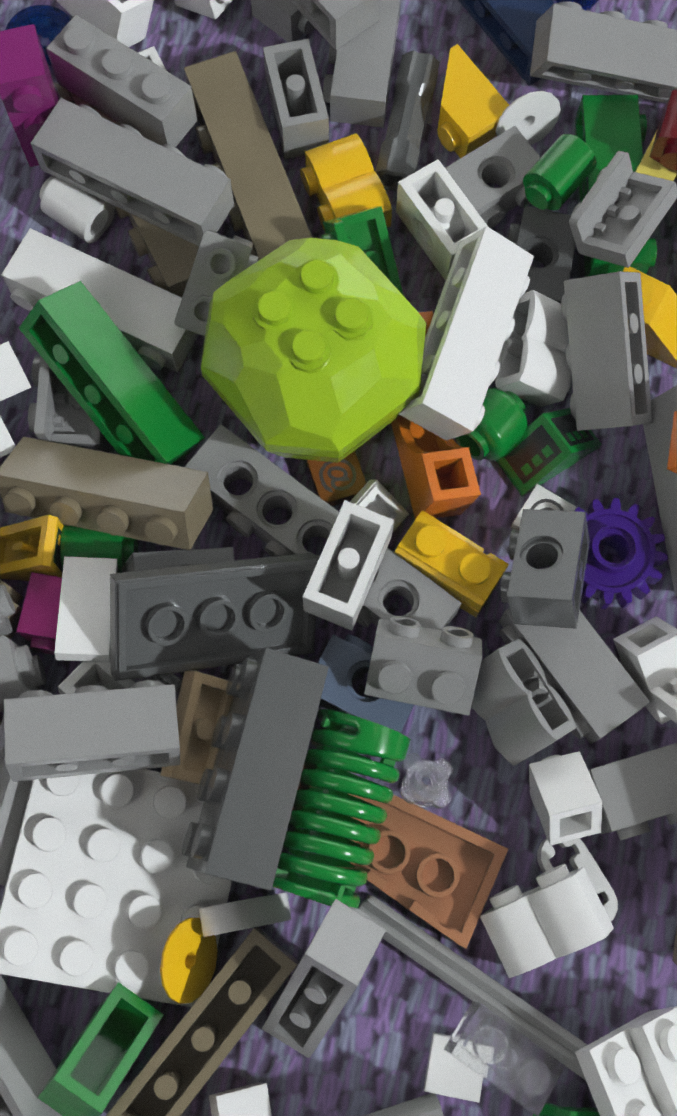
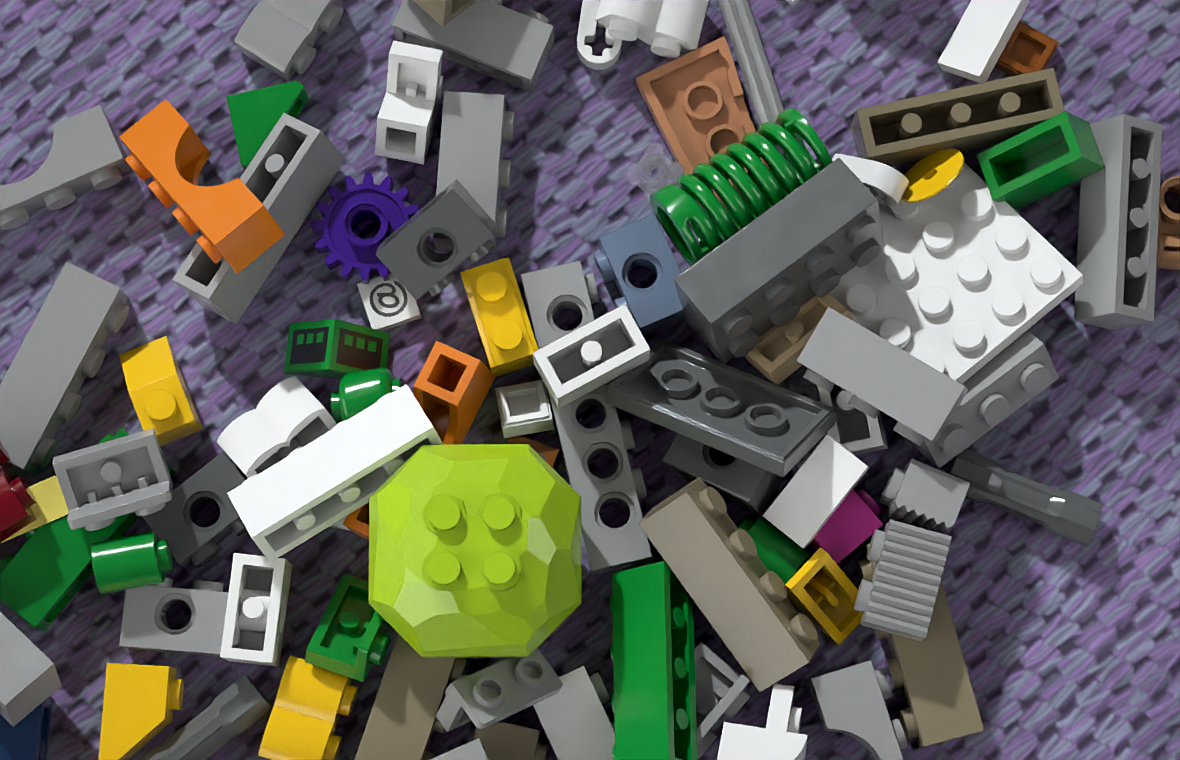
camera: 140 degrees left, 5 degrees up
light grey brick [262,899,386,1058] -> none
light grey bracket [364,616,482,716] -> none
light grey brick [471,638,576,766] -> none
white piece [496,91,561,145] -> none
white brick [529,751,602,846] -> none
light grey brick [561,271,653,431] -> none

